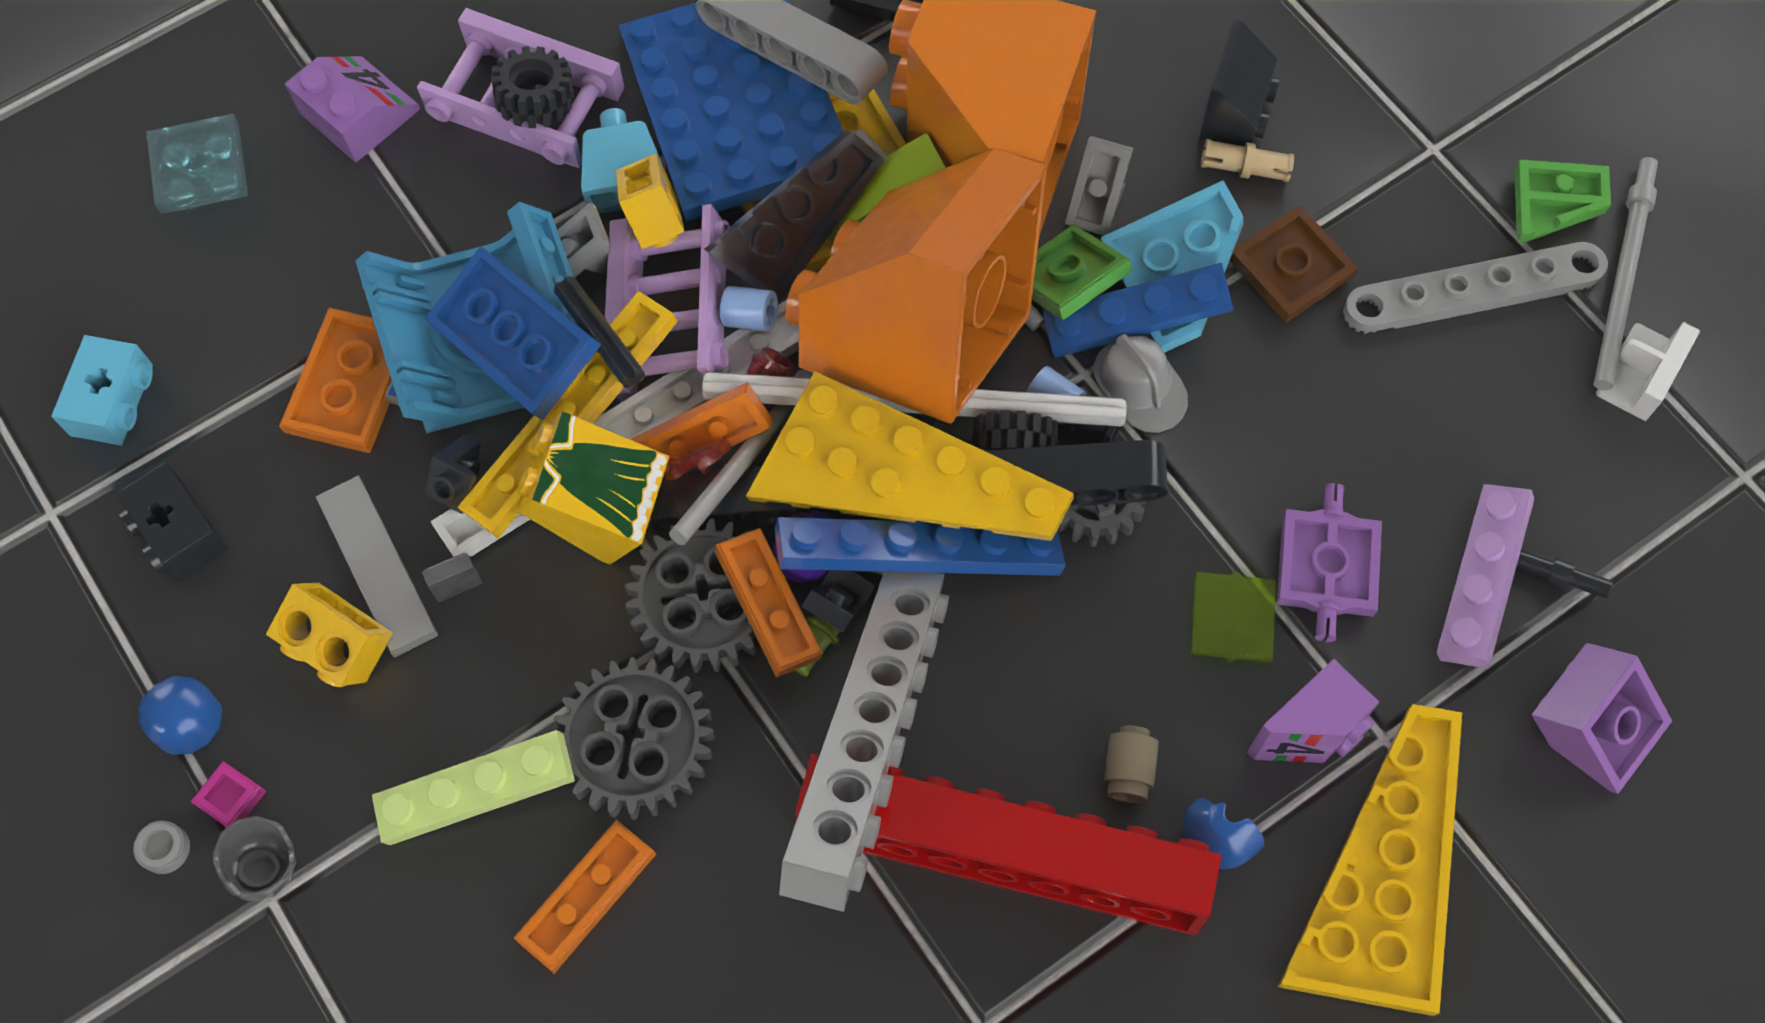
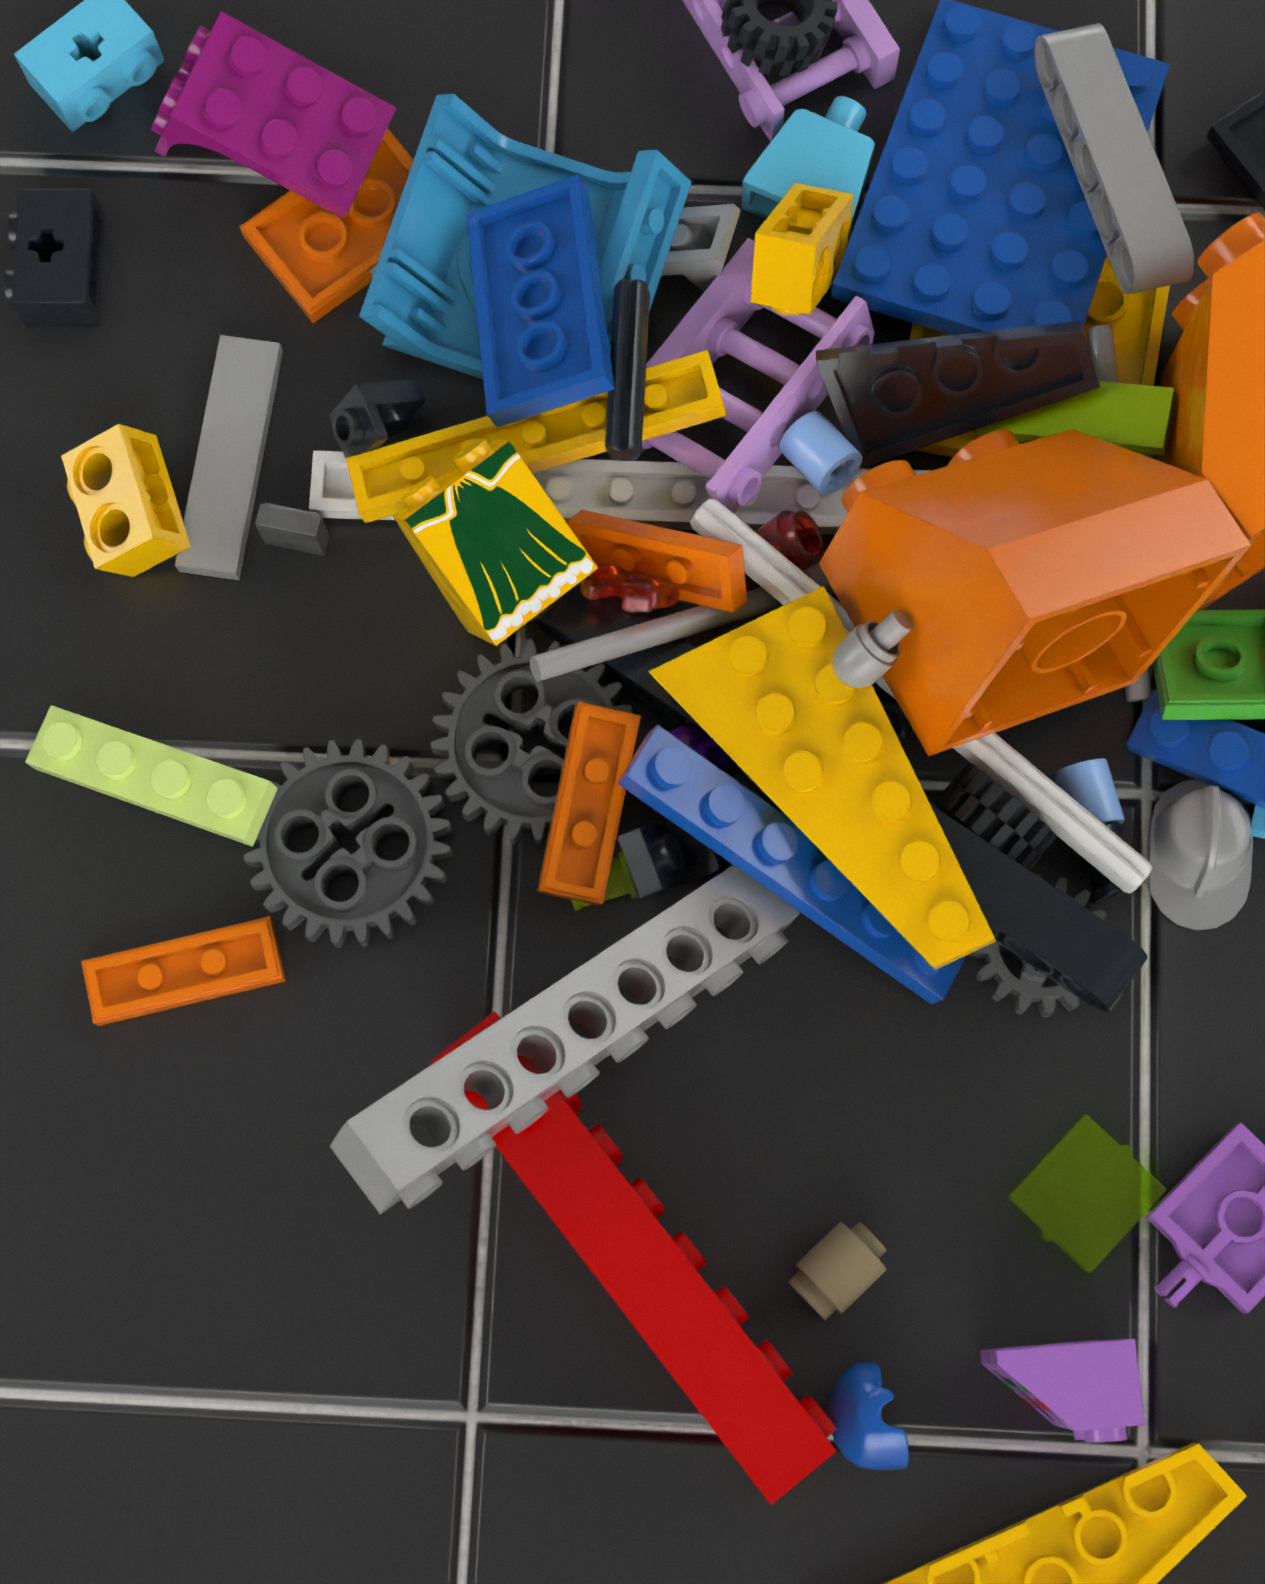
camera: 40 degrees right, 10 degrees up
none -> magenta bracket [151,11,396,218]
none -> light grey cylinder [832,609,914,688]

